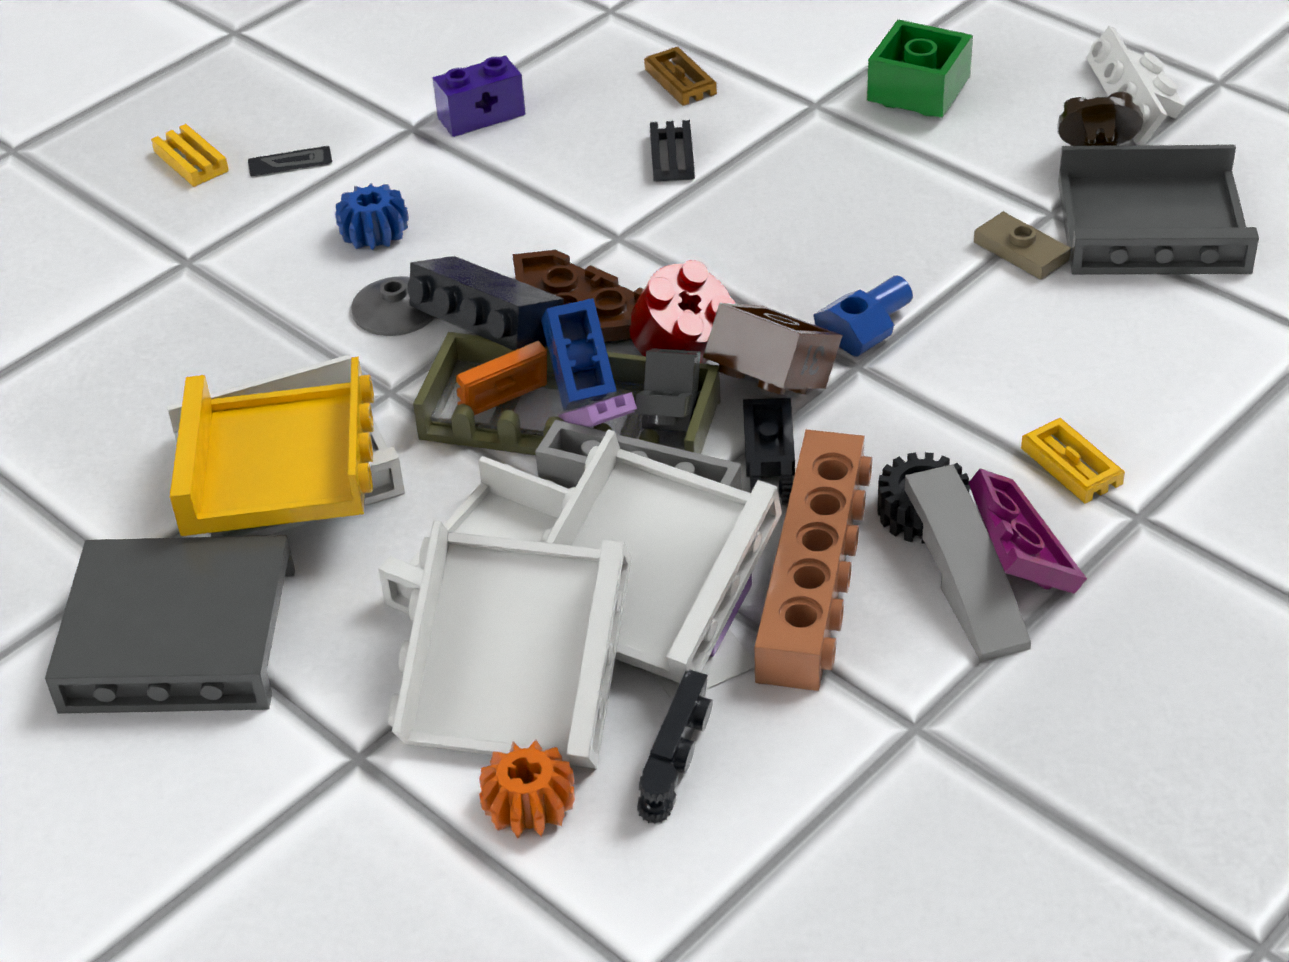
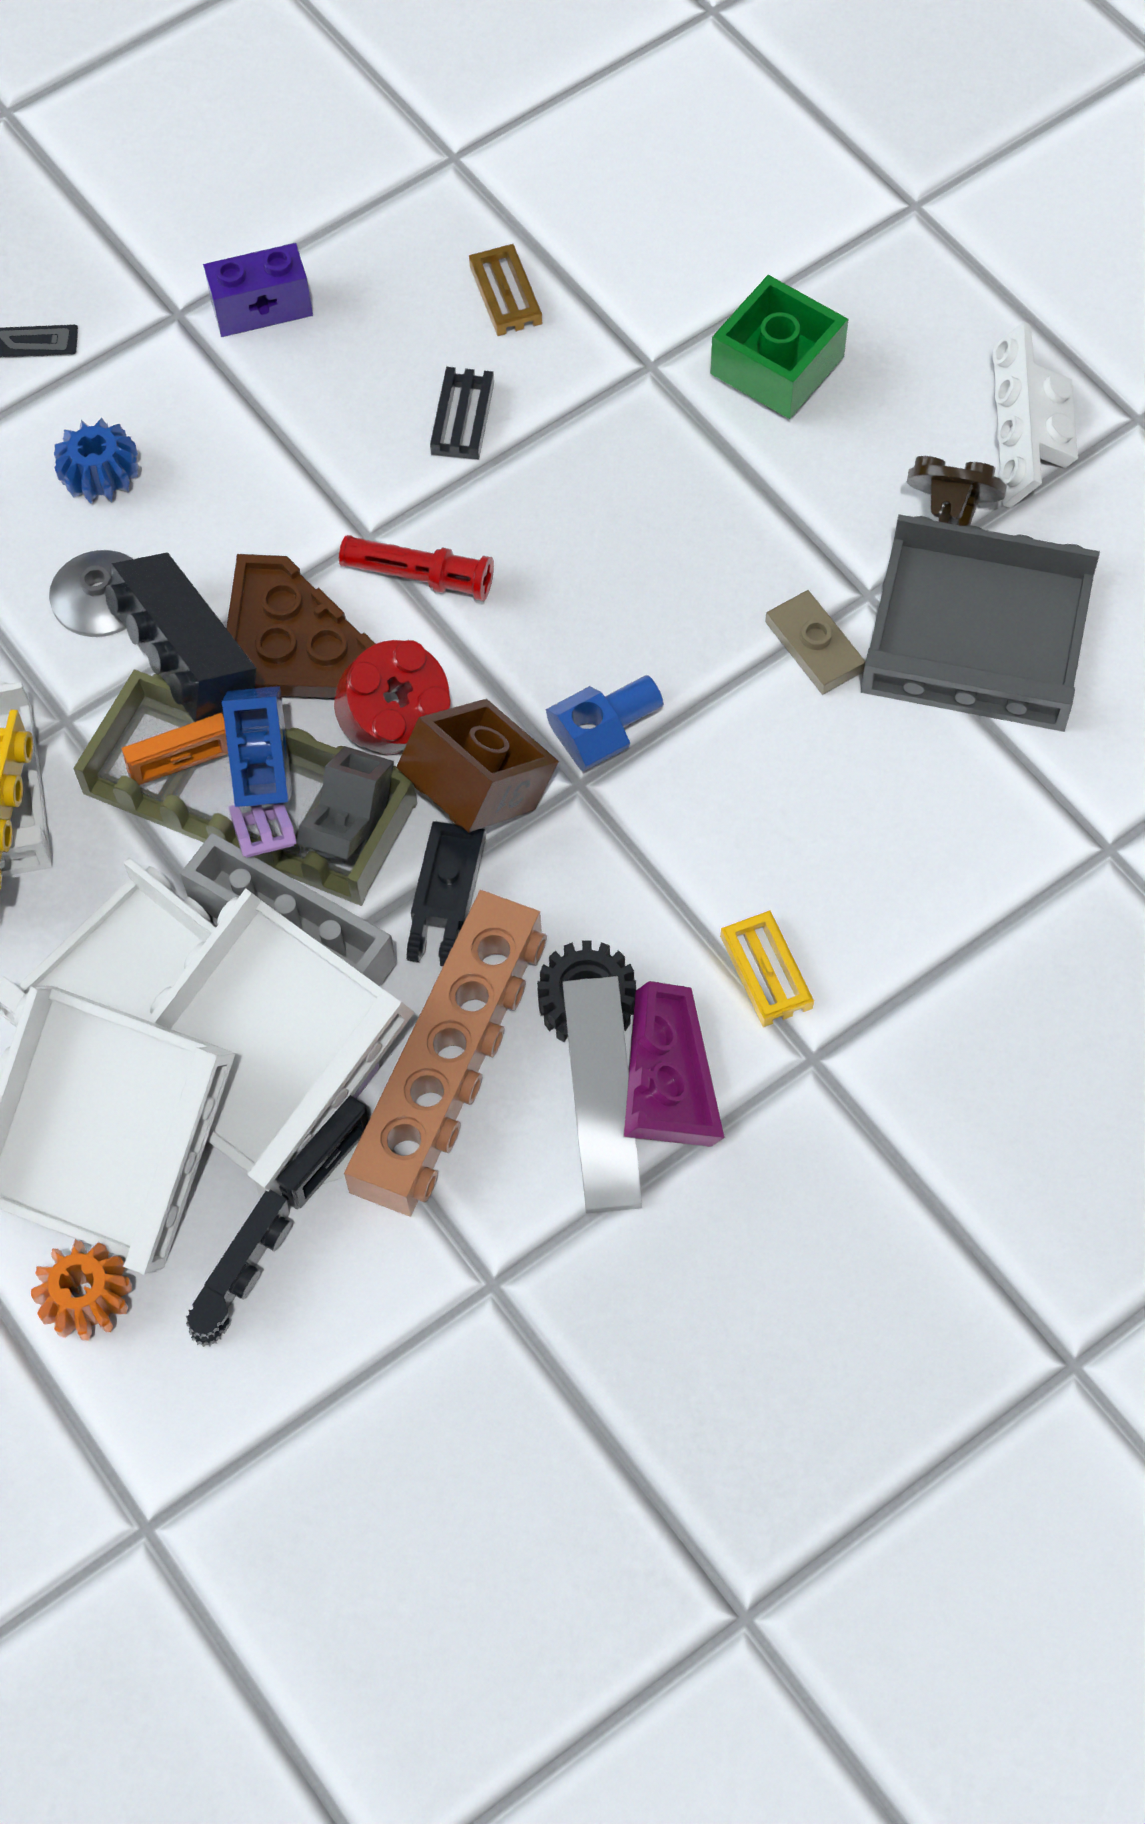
camera: 10 degrees right, 20 degrees up
none -> black tile [276,1095,368,1209]
none -> red pin [339,535,494,601]

